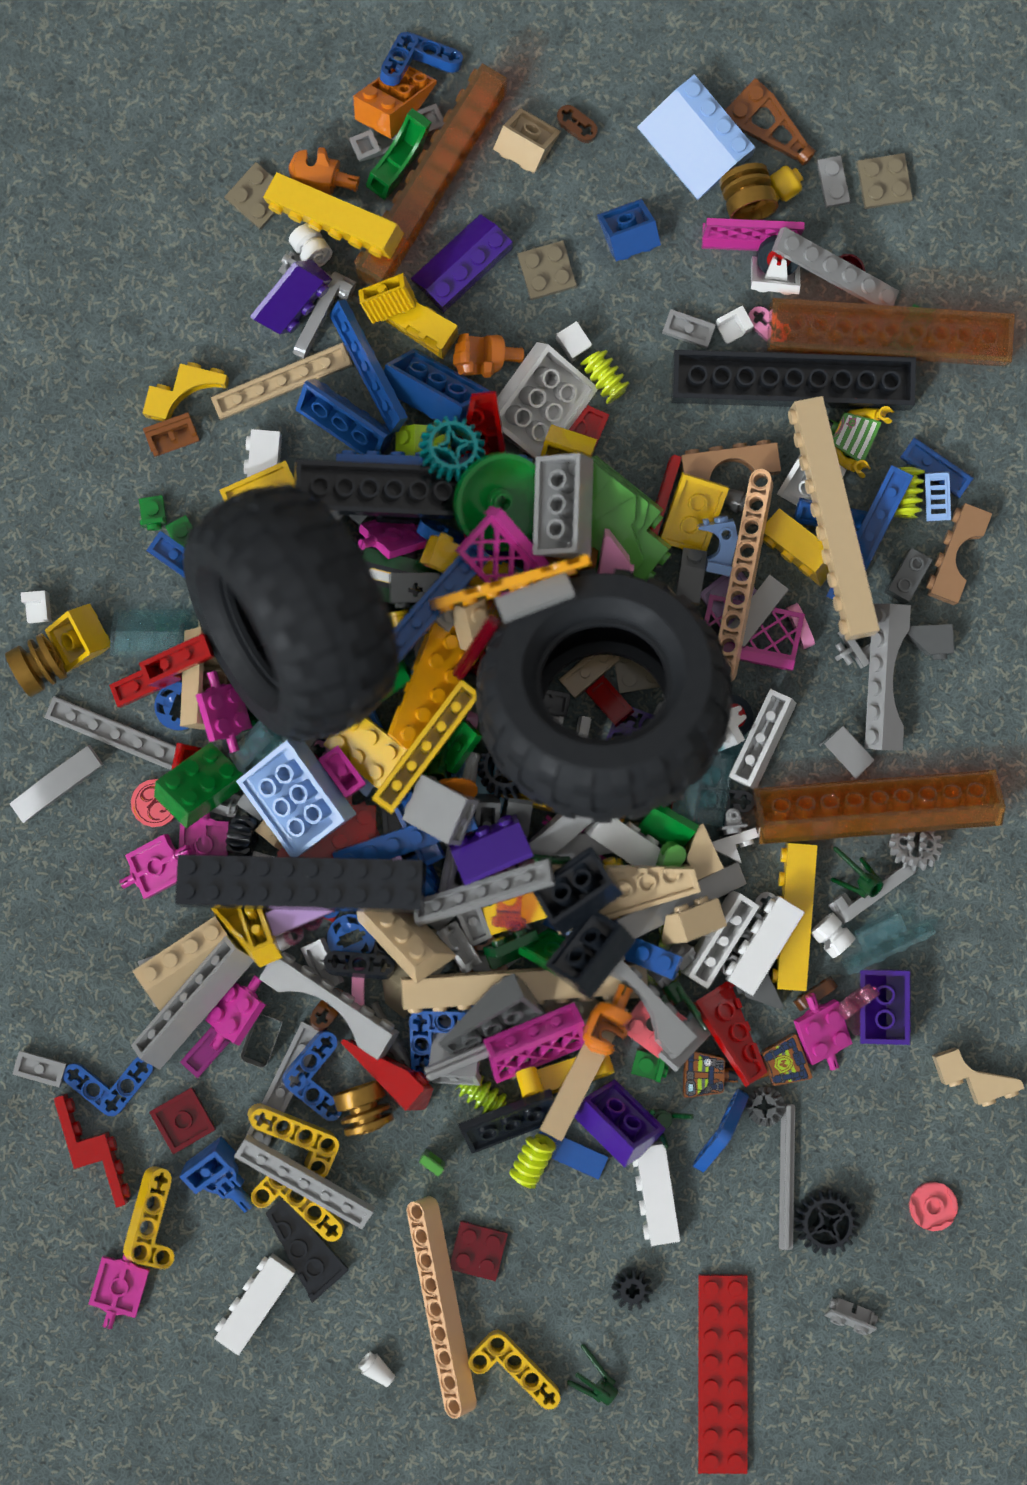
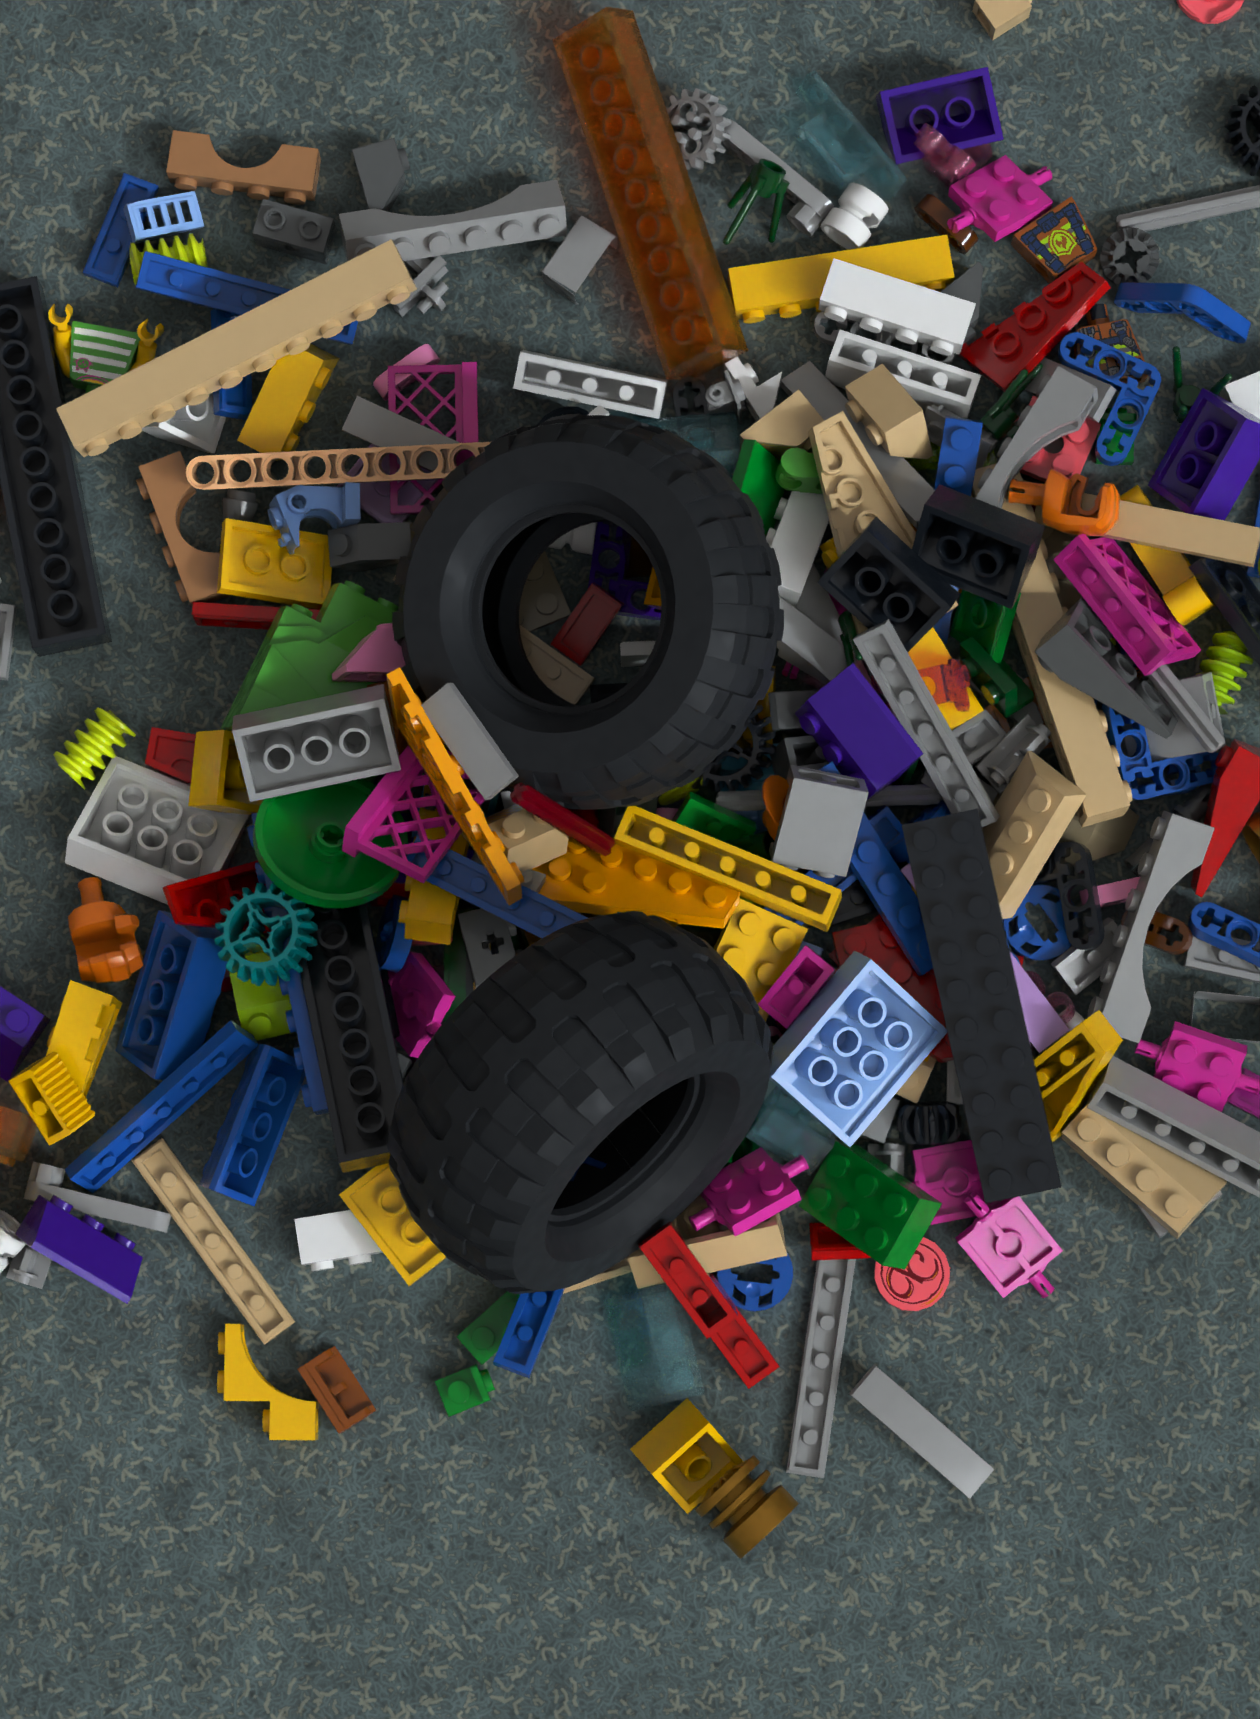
camera: 100 degrees left, 5 degrees down
white panel [21,590,52,623] -> none
white panel [556,321,592,362] -> none
none -> blue beam [1058,332,1161,466]

